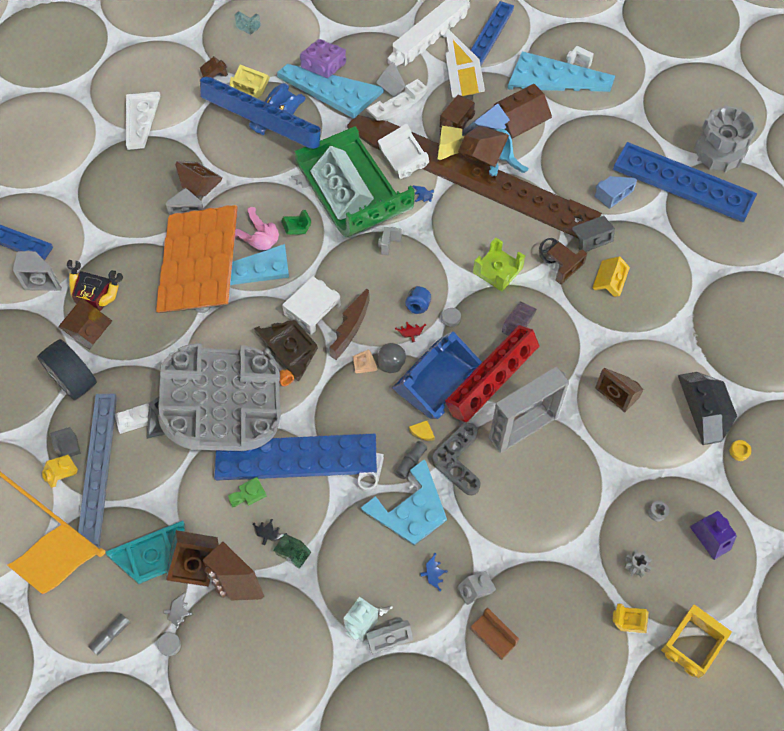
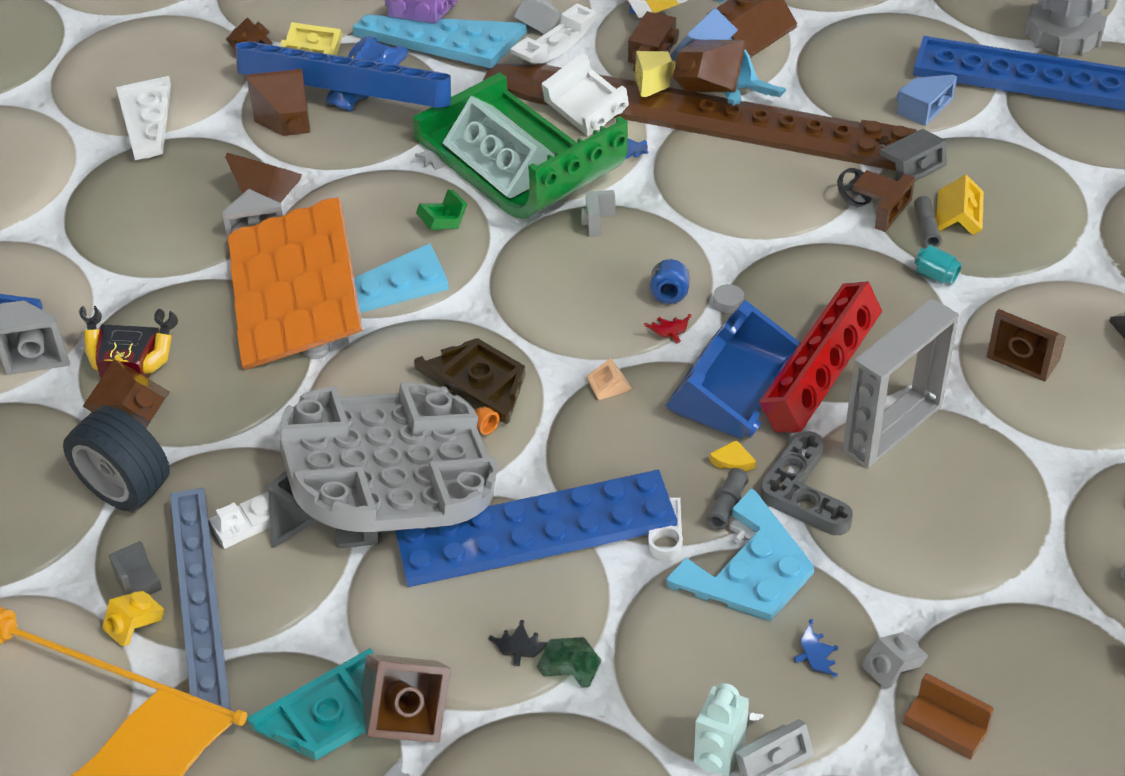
camera: 10 degrees left, 15 degrees down
reddish brown slope [203,541,264,601] -> none
bright green plate [228,477,267,507] -> none
bright pink hair [235,207,279,251] -> none
white panel [282,276,341,335] -> none
reddish brown slope [329,289,370,360] -> none
dark grey hair [377,343,406,373] -> none
lime panel [473,237,525,292] -> none
clear purple slope [502,301,537,336] -> none
none -> reddish brown slope [246,69,310,136]
none -> dark grey piece [914,196,942,247]
none -> teal brick [914,245,963,285]

